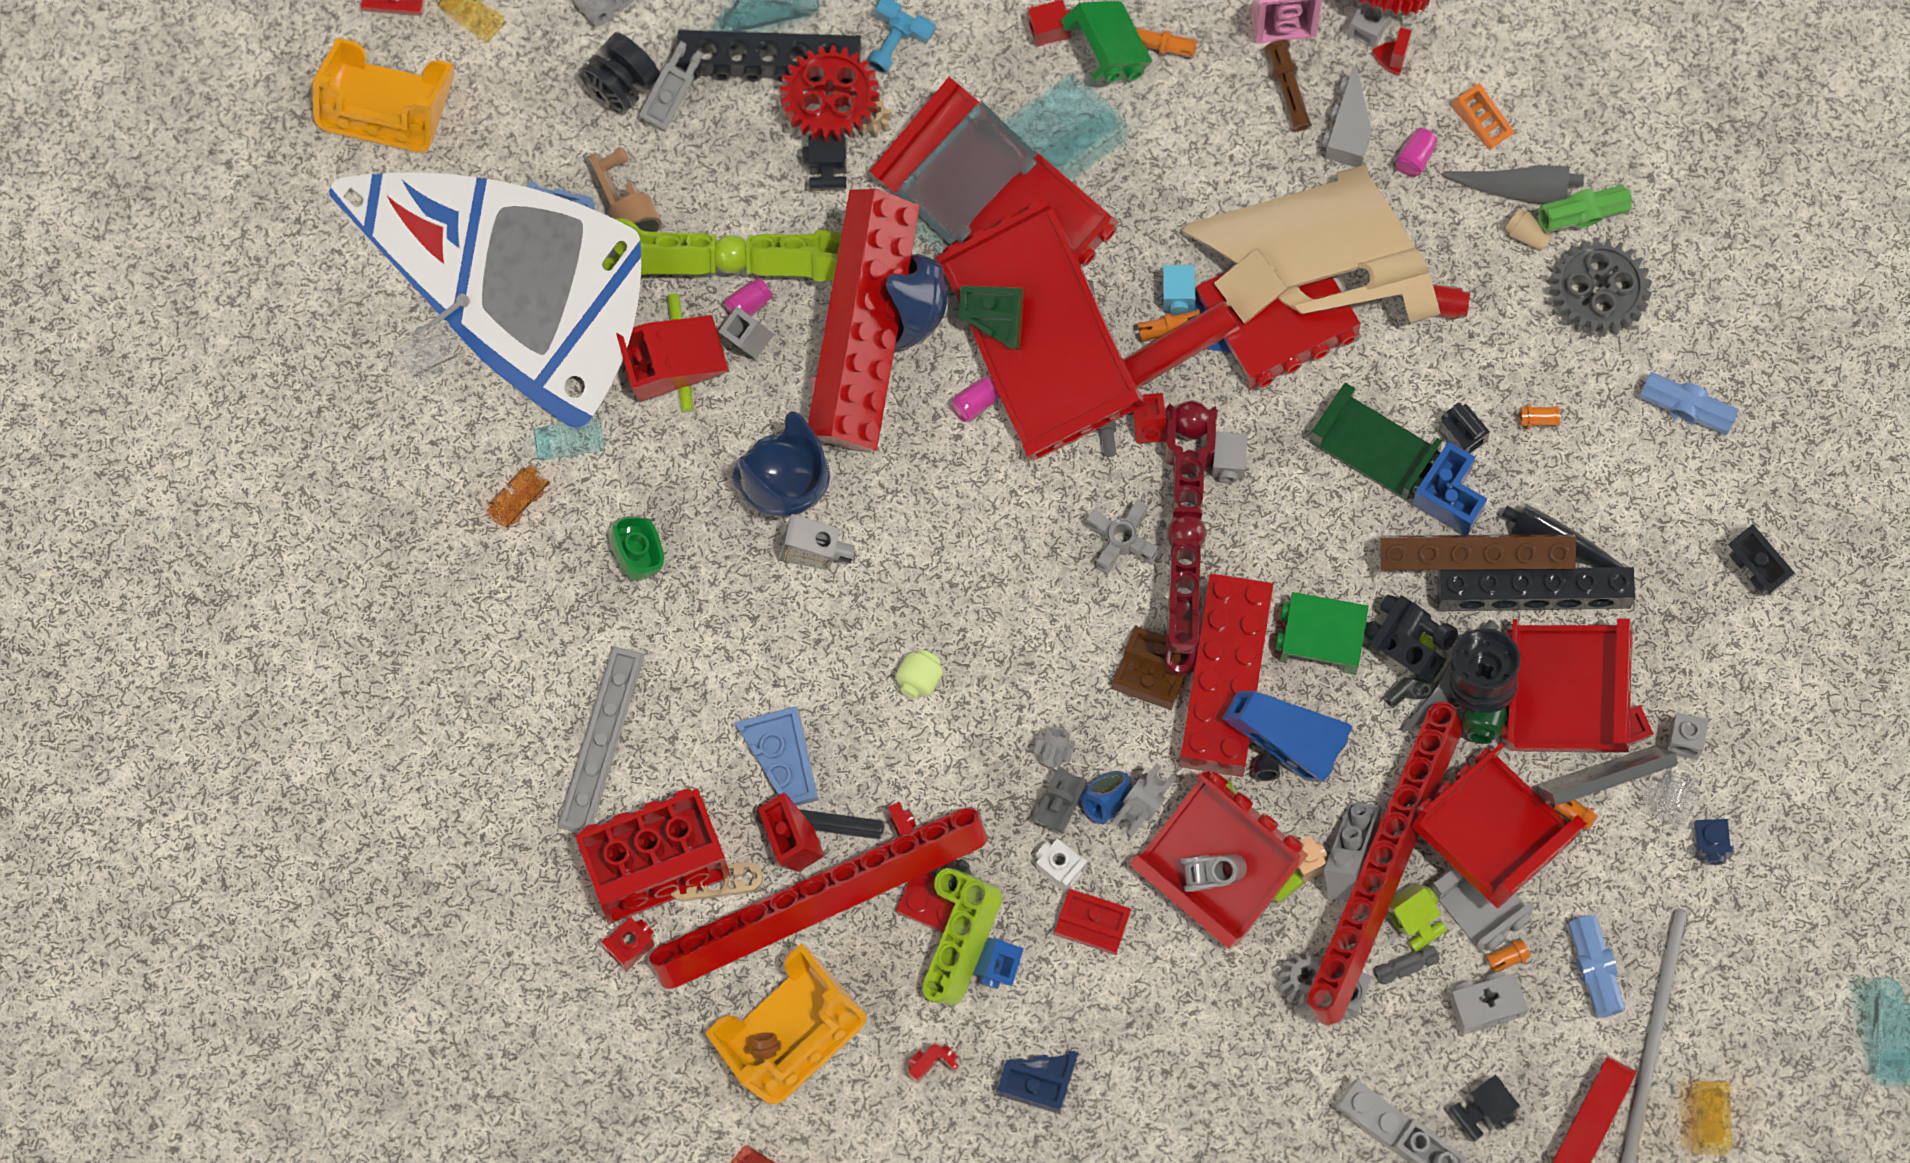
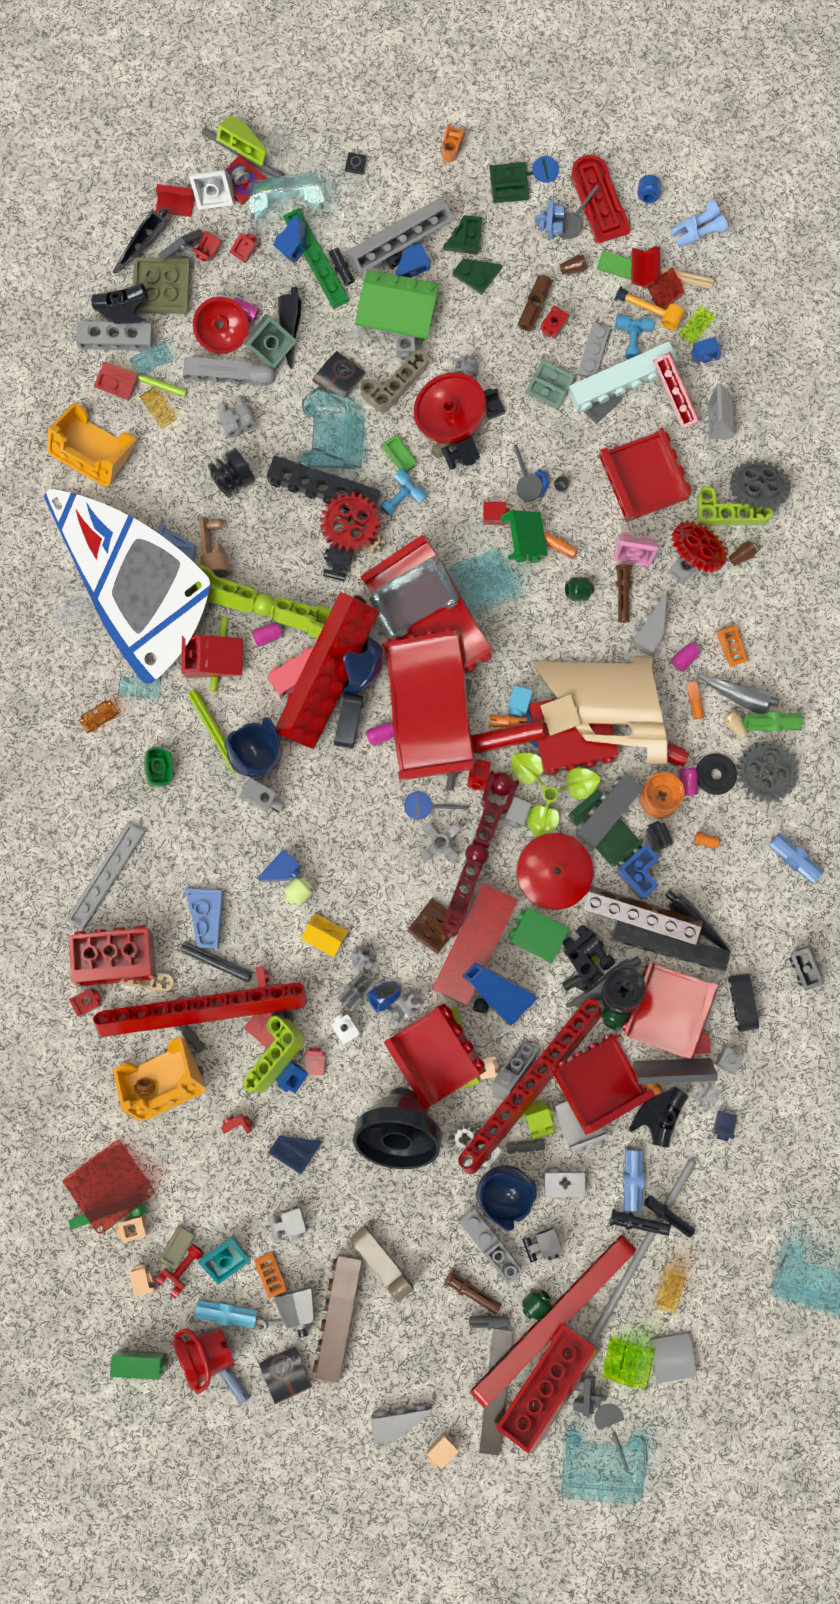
camera: 10 degrees right, 10 degrees up
light grey hinge [415,294,470,338] -> none
light grey hinge [639,41,704,131] -> none
light grey brick [718,307,774,359] -> none
red slope [758,792,825,872] -> none
dark green wing [958,286,1024,350] -> none
red plate [1054,888,1132,955] -> none
light grey piece [1180,853,1247,892] -> none
red tile [1372,27,1412,76] -> none
orange pin [1486,939,1531,973] -> none
none -> dark grey axle [176,1025,206,1053]
none -> lime axle [188,690,237,774]
none -> blue slope [257,850,301,882]
none -> coral brick [267,646,313,698]
none -> yellow panel [301,913,349,957]
none -> bracket [305,1047,325,1076]
none -> black beam [334,692,364,749]
none -> black cone [353,1088,442,1169]
none -> blue piece [404,791,469,820]
none -> dark blue piece [476,1165,537,1231]
none -> lime plant [512,753,601,838]
none -> red dish [516,833,593,910]
none -> dark green head [565,577,594,601]
none -> dark grey brick [575,774,643,850]
none -> black pin [609,1209,671,1237]
none -> black pin [629,1087,689,1148]
none -> orange wheel [639,772,685,819]
none -> black axle [644,1195,695,1238]
none -> dark pink piece [679,767,698,796]
none -> orange axle [686,681,705,720]
none -> black wheel [696,754,737,795]
none -> black beam [728,973,759,1032]

